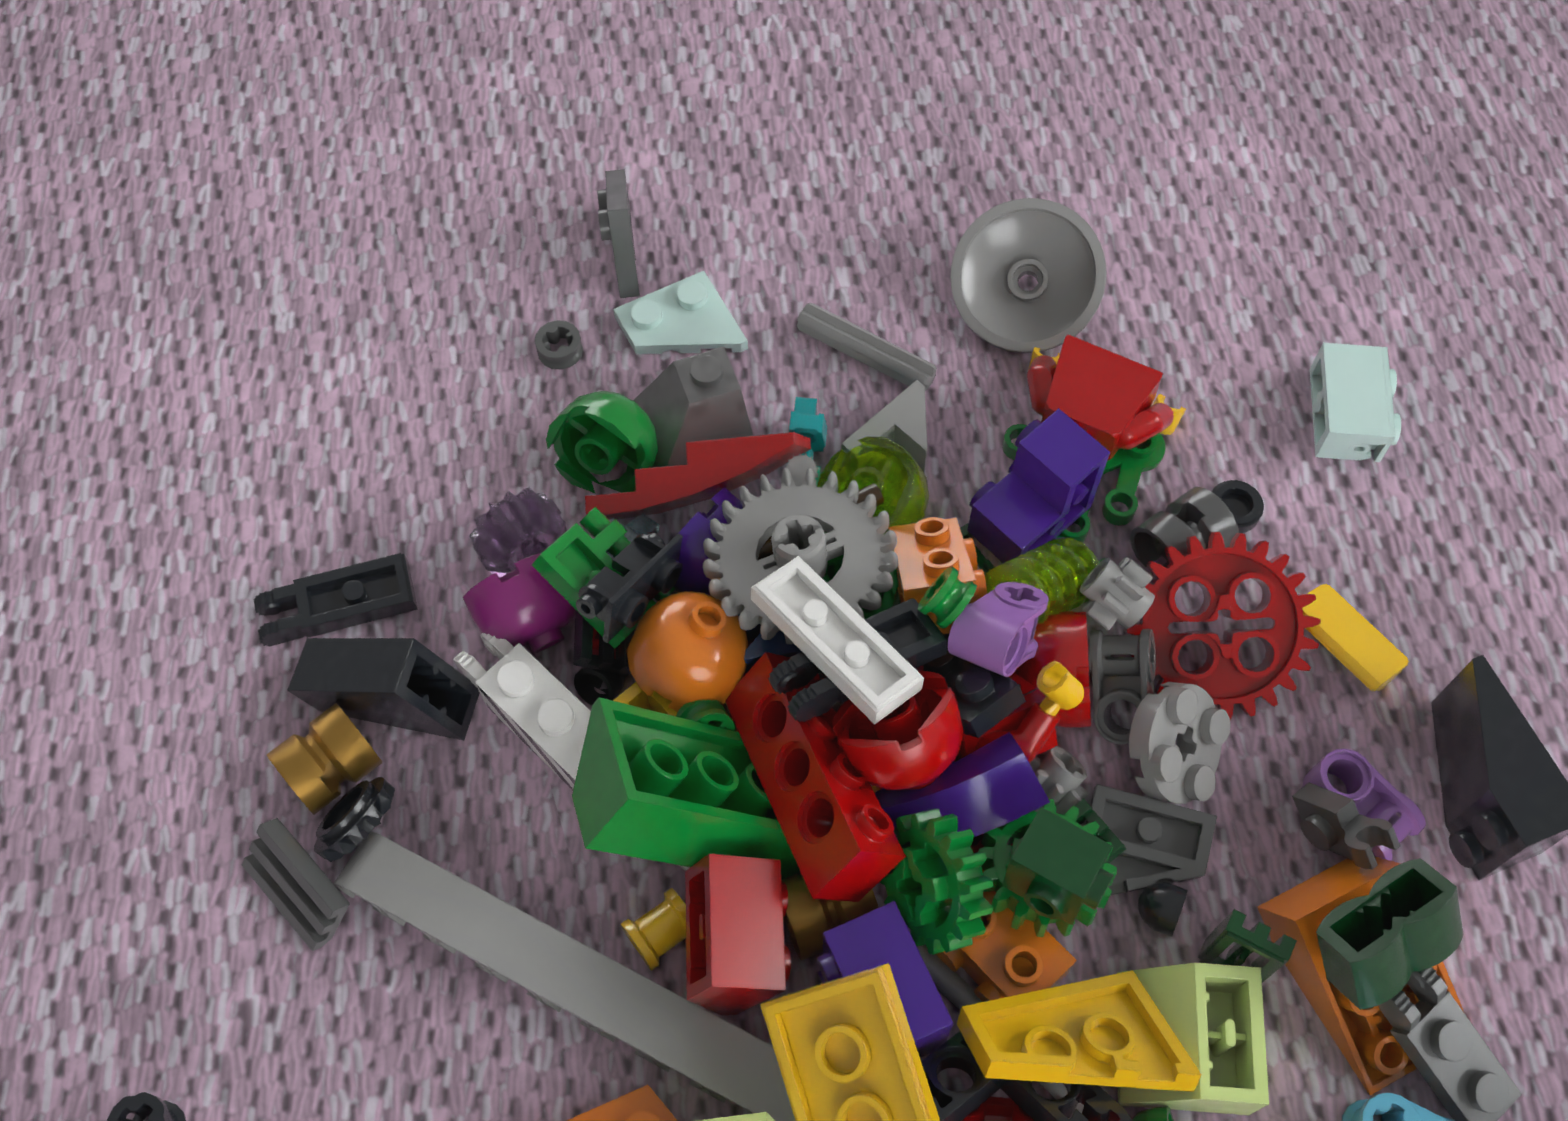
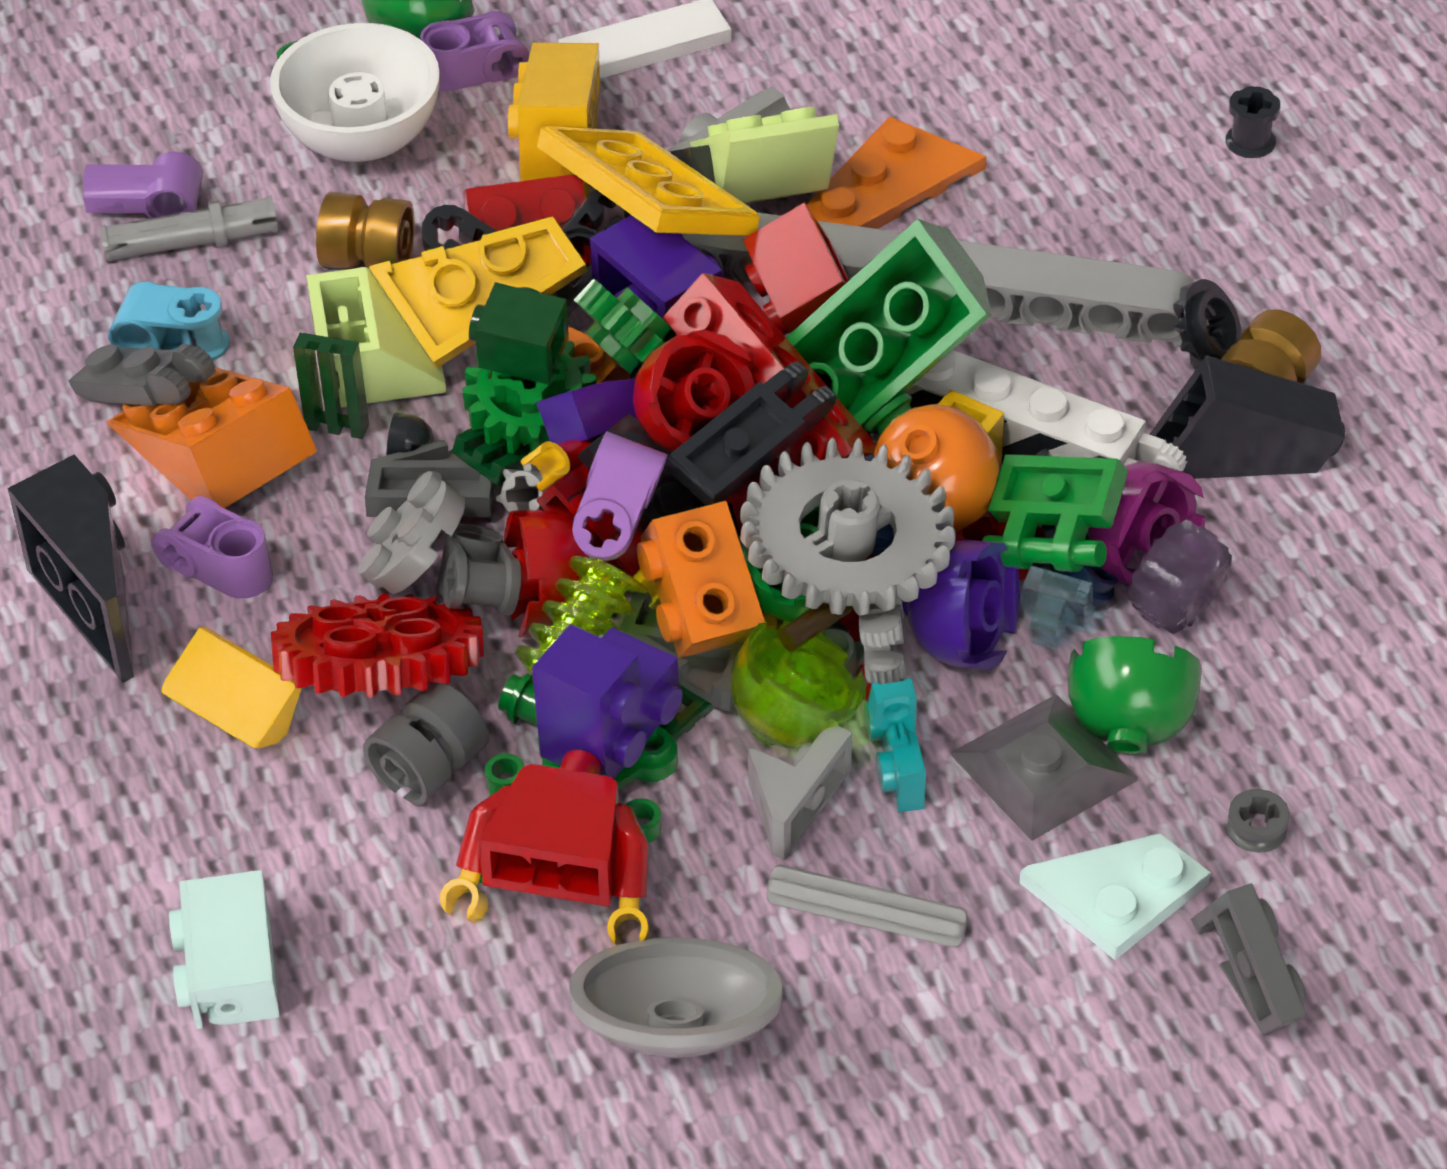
camera: 165 degrees right, 15 degrees down
dark grey tile [241,818,350,951] -> none
black hinge [254,553,418,647] -> none
black hinge [576,533,683,643] -> none
red slope [585,432,811,520] -> none
white tile [751,556,924,725] -> none
green bush [917,566,977,629] -> none
light grey gear [1080,557,1155,630] -> none
black tile [1211,480,1264,533] -> none
dark grey plate [1292,782,1400,869] -> none
dark green brick [1316,858,1463,1010] -> none

